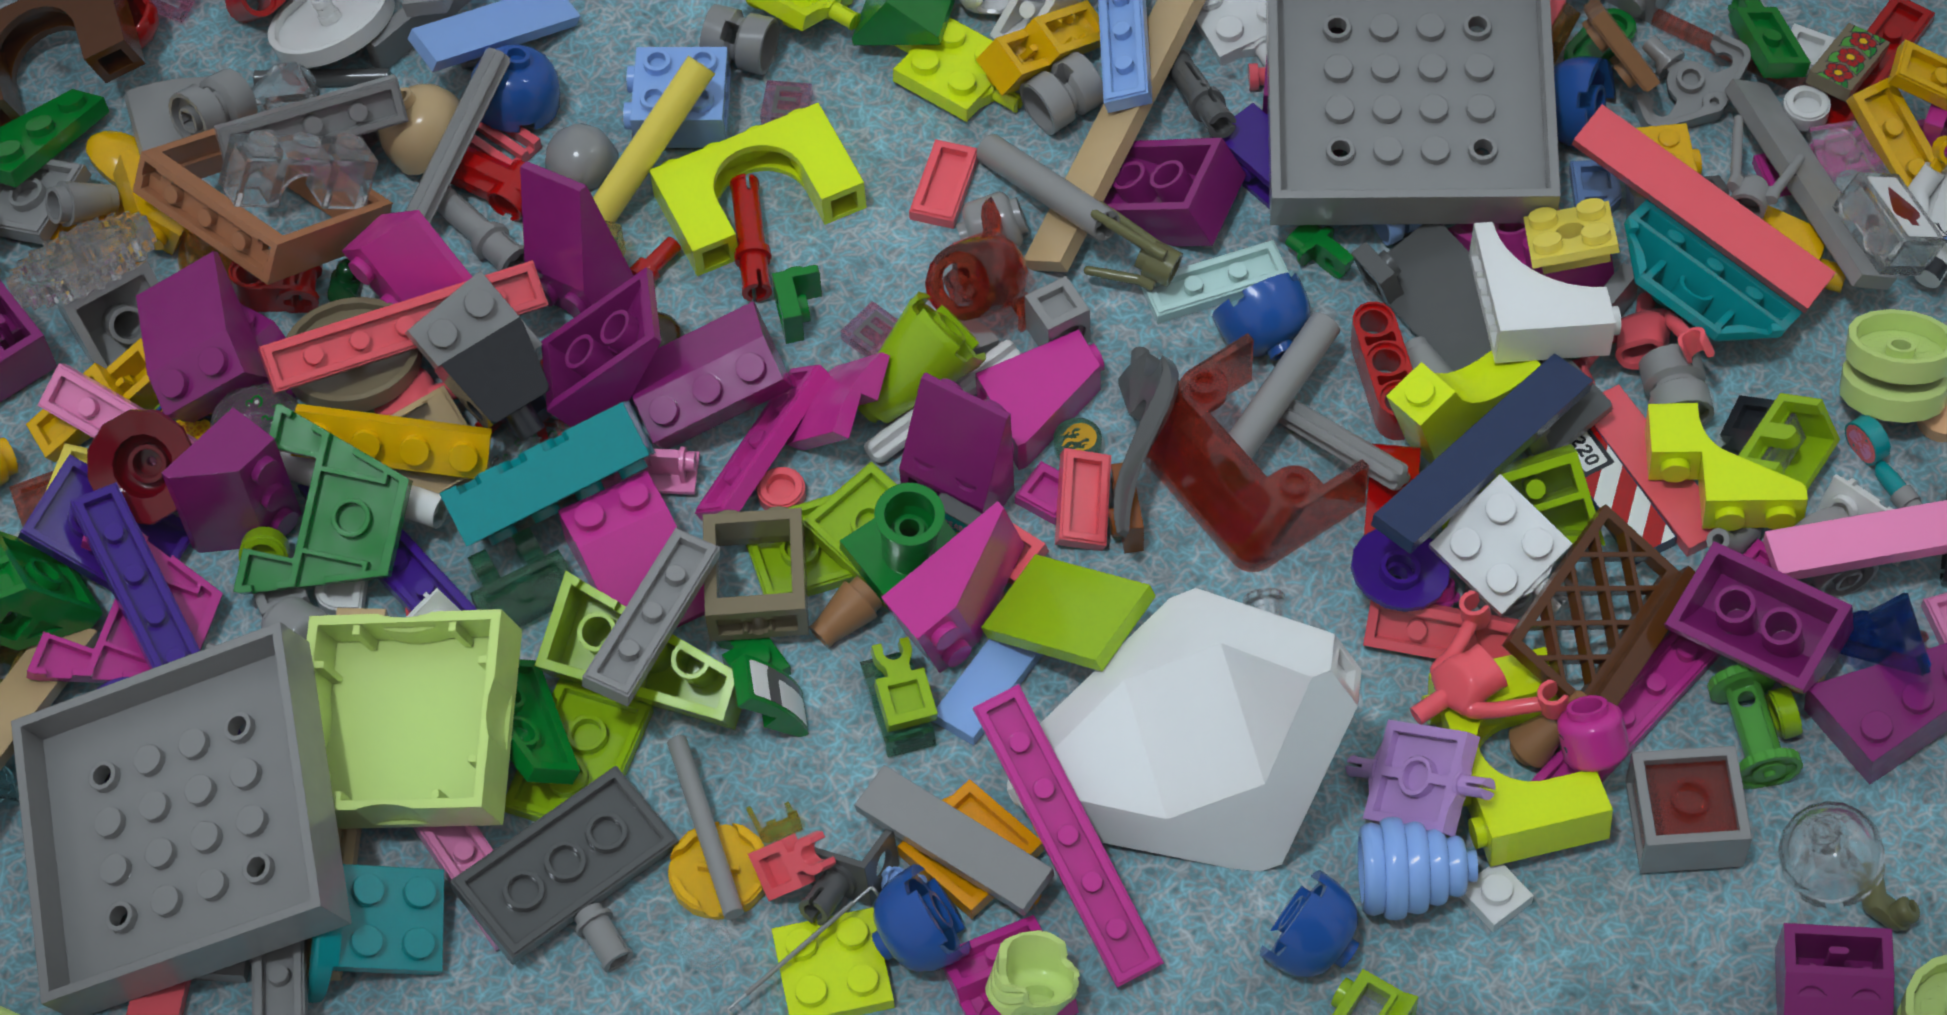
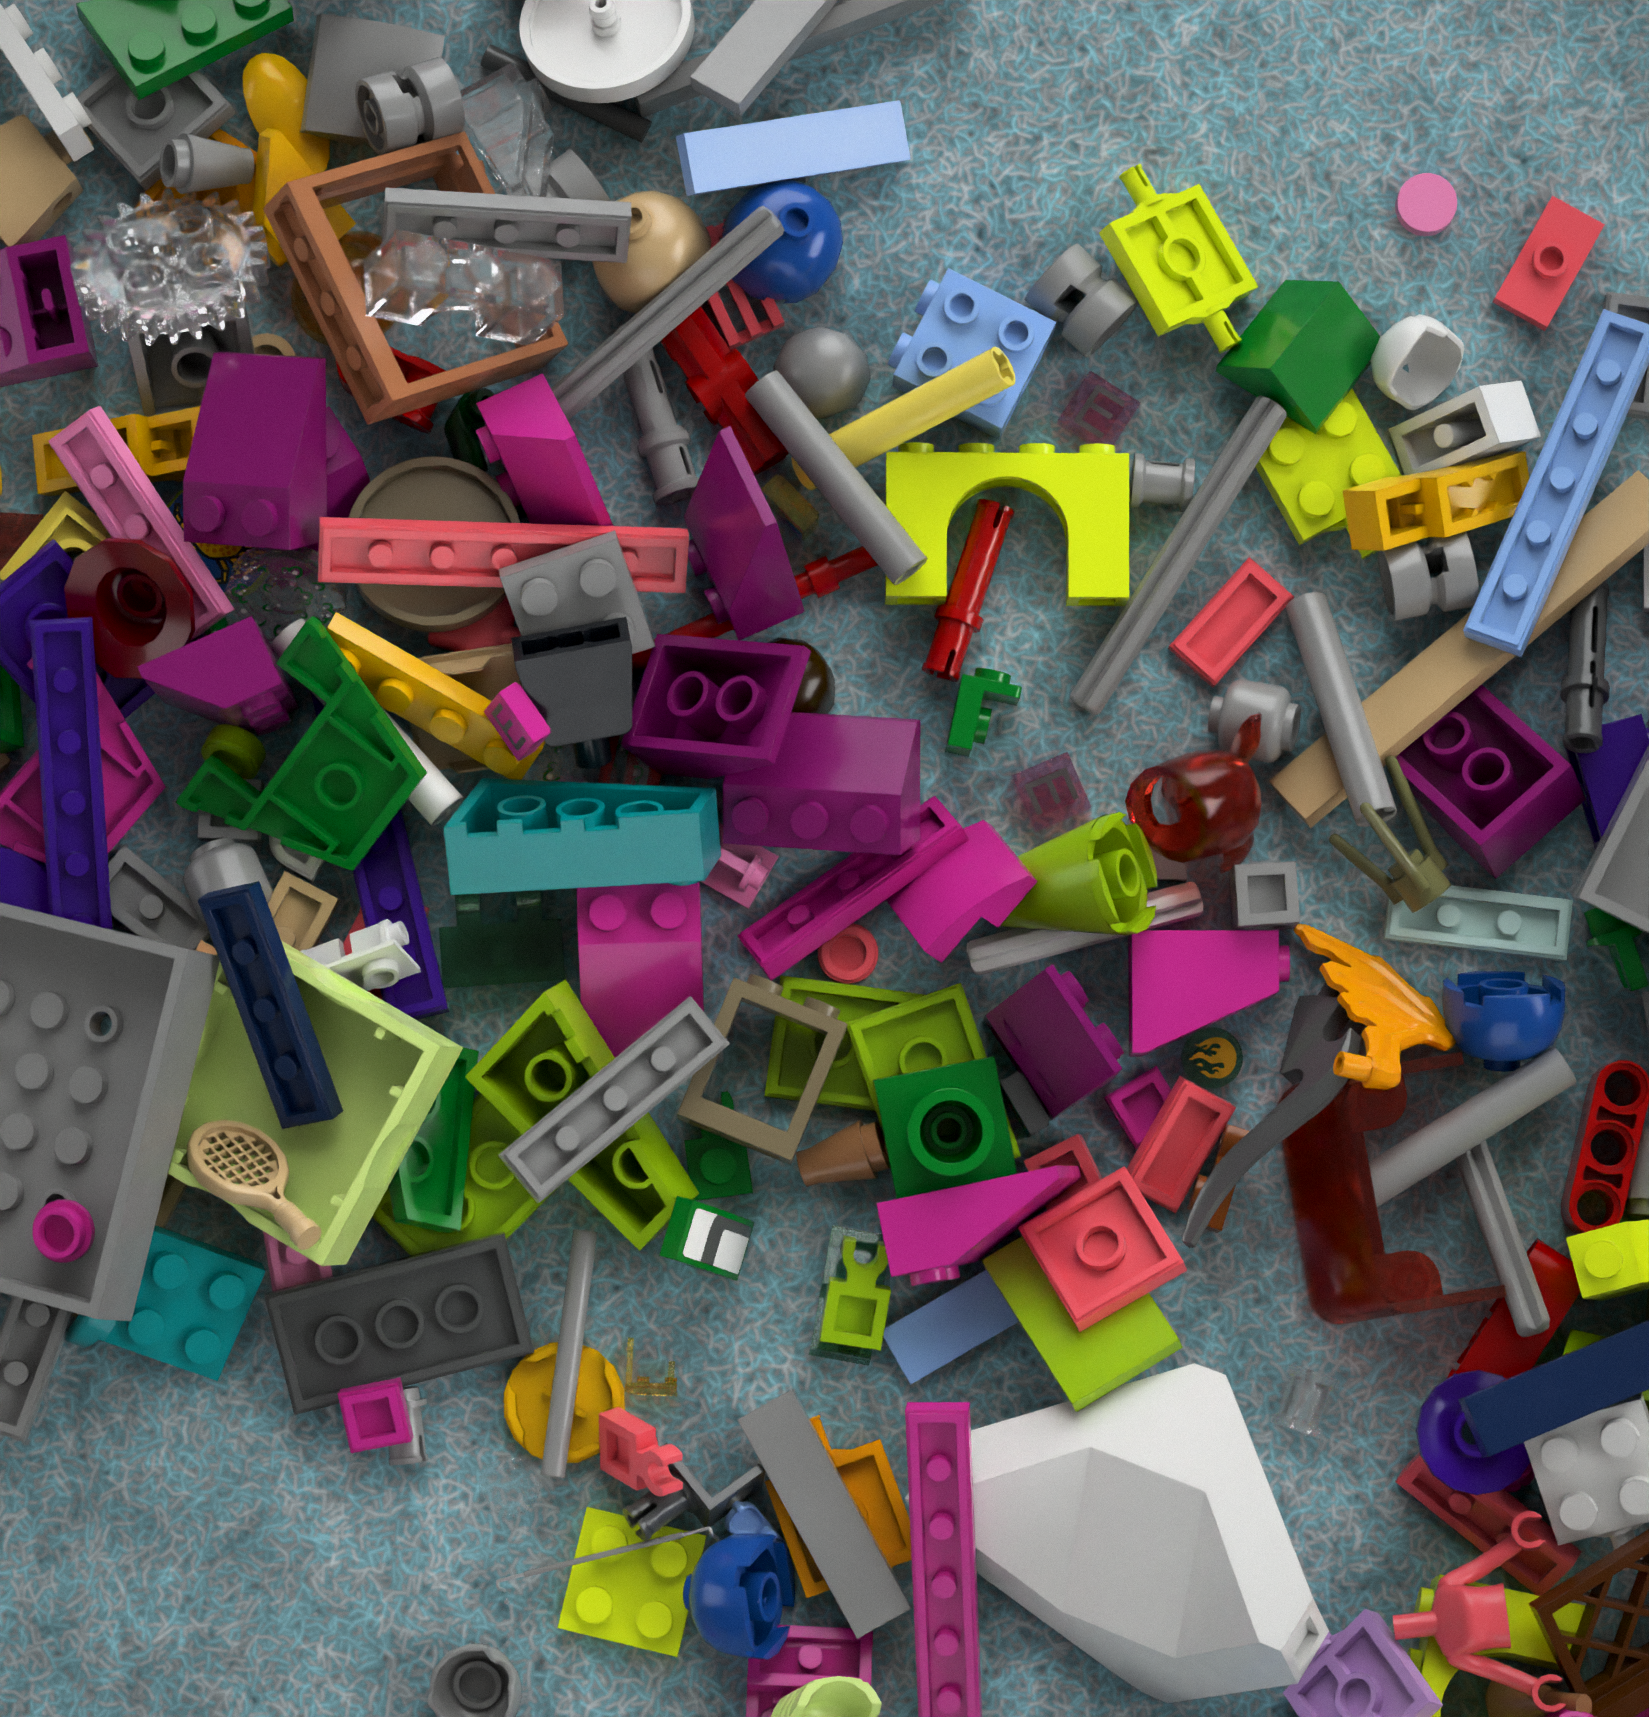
camera: 20 degrees right, 25 degrees up
none -> dark pink plate [32,1199,95,1263]
none -> tan piece [186,1120,322,1250]
none -> dark blue tile [198,881,343,1129]
none -> dark pink tile [338,1377,414,1453]
none -> dark pink tile [483,682,551,762]
none -> light grey piece [745,370,928,585]
none -> coral tile [1018,1166,1187,1332]
none -> light grey axle [1070,395,1287,715]
none -> light grey bush [1129,453,1195,512]
none -> light orange animal [1294,924,1456,1090]

